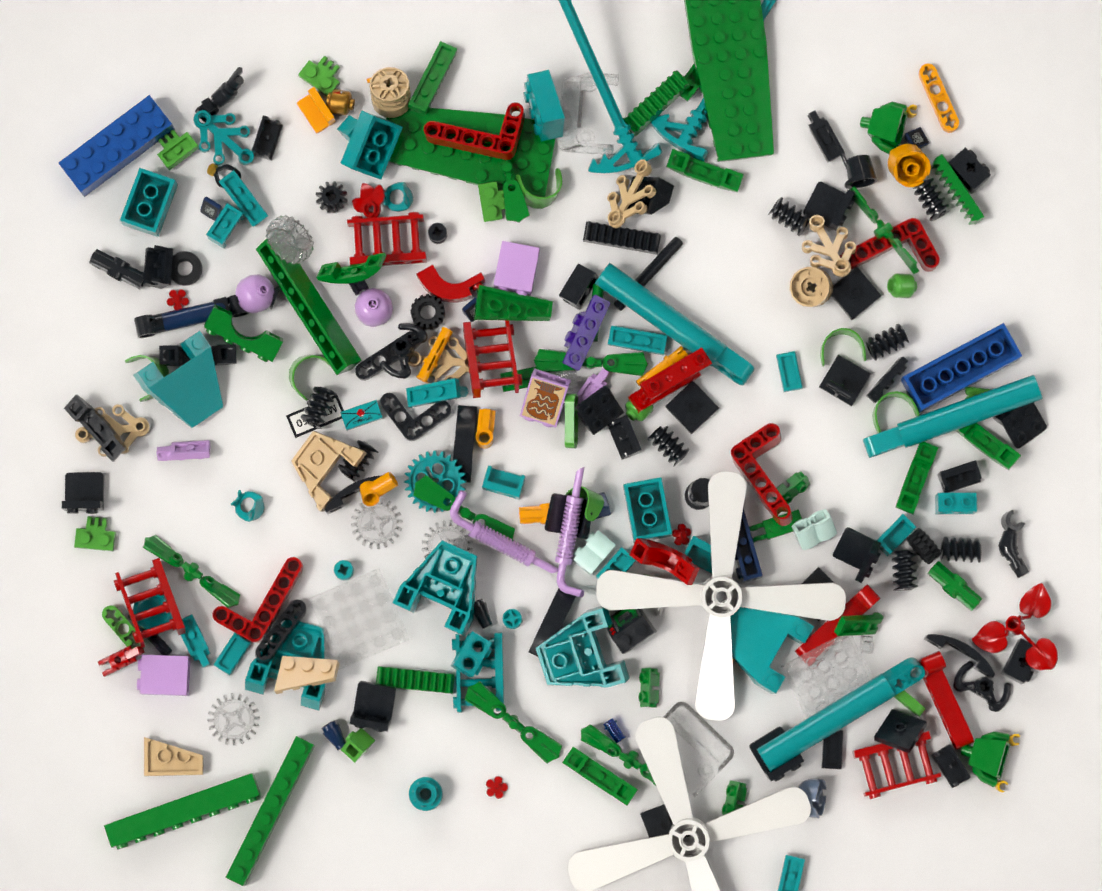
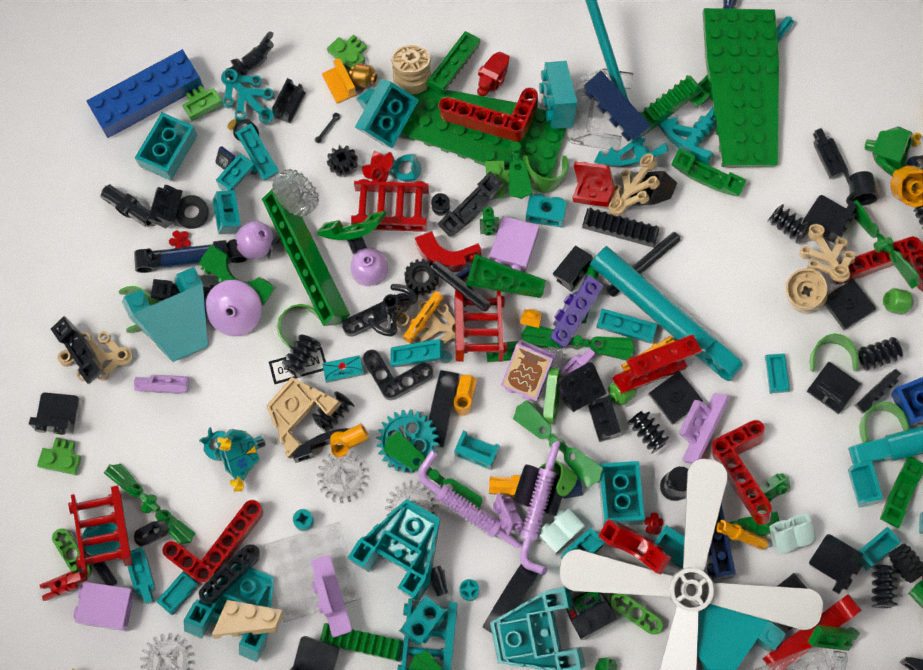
camera: 10 degrees right, 10 degrees down
none -> black beam [134,520,168,546]
none -> lavender dish [205,280,262,336]
none -> teal brick [212,190,241,234]
none -> teal torso [216,429,266,492]
none -> lavender bracket [311,555,352,637]
none -> black hinge [315,113,340,143]
none -> black axle [430,261,491,312]
none -> black slope [437,171,504,237]
none -> red hinge [477,51,510,97]
none -> green hinge [479,207,499,236]
none -> lavender hinge [493,493,523,536]
none -> green piece [513,400,604,487]
none -> light orange plate [520,309,543,328]
none -> teal brick [526,194,567,228]
none -> red bracket [572,161,615,207]
none -> dark blue brick [584,70,651,143]
none -> bright green beam [610,593,663,635]
none -> lavender bracket [678,393,730,464]
none -> light orange pin [716,520,768,550]
none -> teal panel [848,460,883,508]

